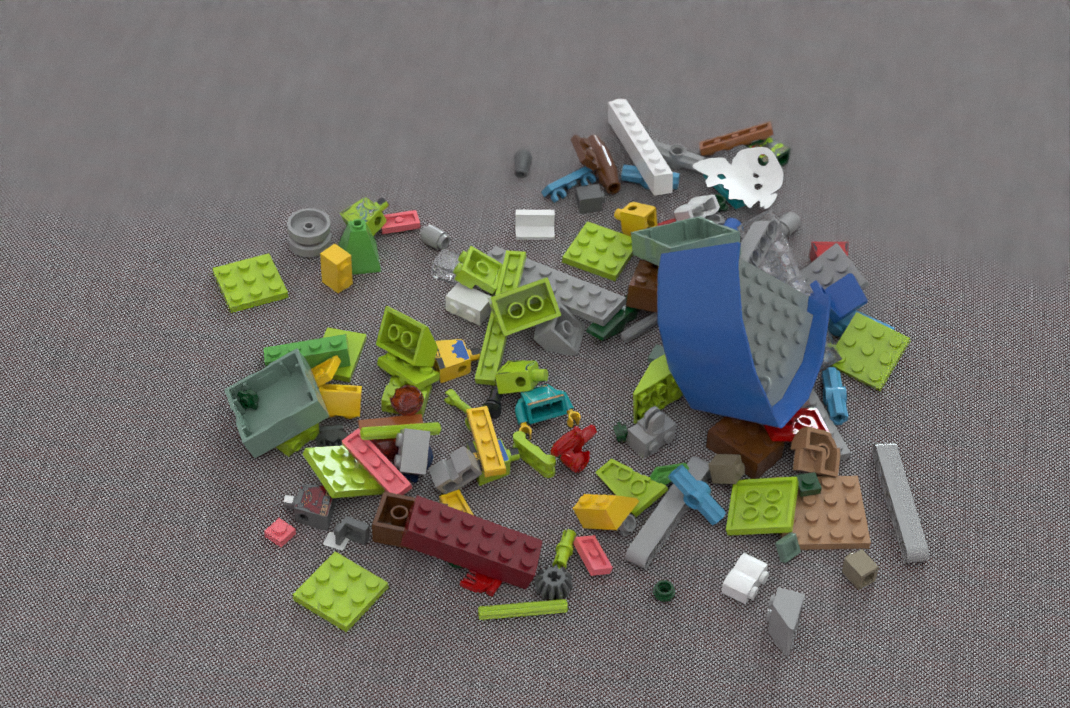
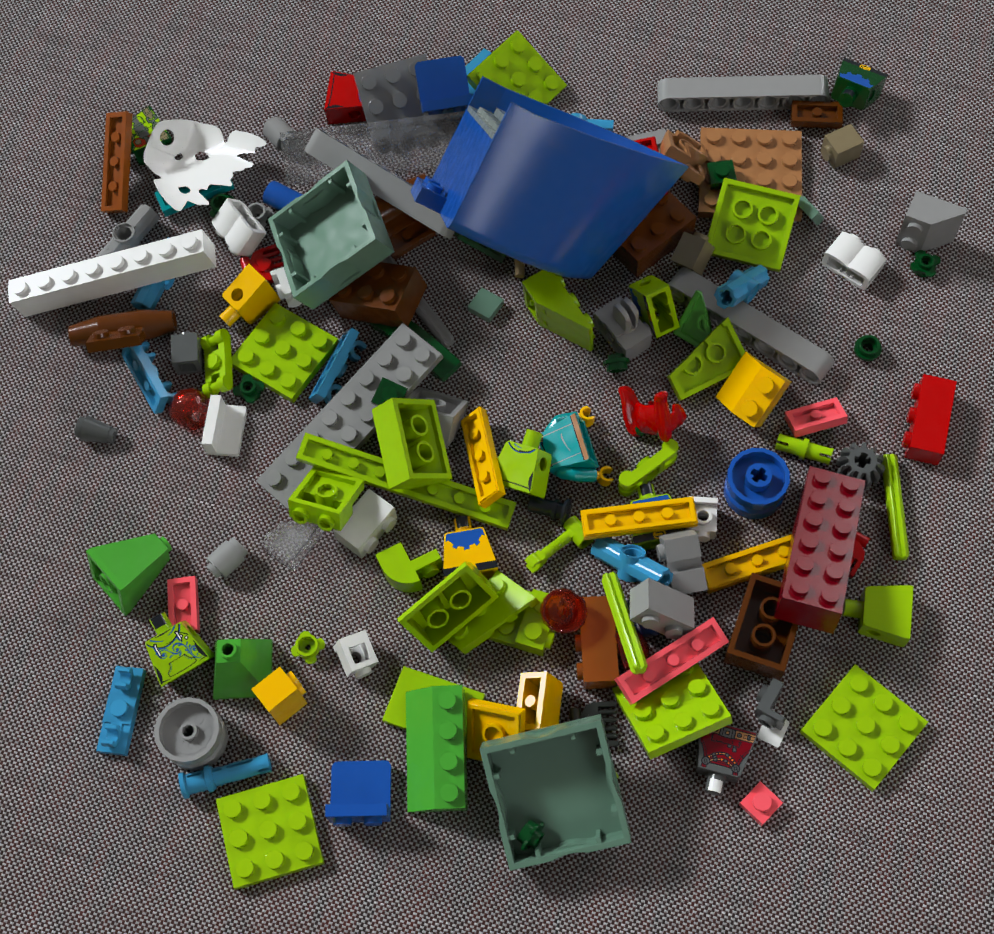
camera: 75 degrees left, 20 degrees up
none -> bright green slope [86,533,172,616]
none -> dark azure plate [96,666,146,756]
none -> clear red hair [168,388,210,430]
none -> dark azure pin [178,753,272,799]
none -> lime plate [200,328,233,399]
none -> dark green plate [233,374,265,404]
none -> lime plate [291,631,325,664]
none -> dark azure plate [308,328,367,404]
none -> blue bracket [325,760,392,827]
none -> white brick [333,630,379,679]
none -> dark green plate [371,377,408,406]
none -> lime brick [375,542,443,592]
none -> yellow tile [461,406,506,509]
none -> dark azure piece [591,537,673,586]
none -> lime torso [629,275,680,339]
none -> white brick [687,496,718,542]
none -> blue wheel [724,448,790,519]
none -> reddish brown plate [791,100,843,129]
none -> dark green torso [831,57,888,110]
none -> lime torso [842,585,913,647]
none -> red brick [902,374,957,466]
none -> dark green plate [910,250,941,277]

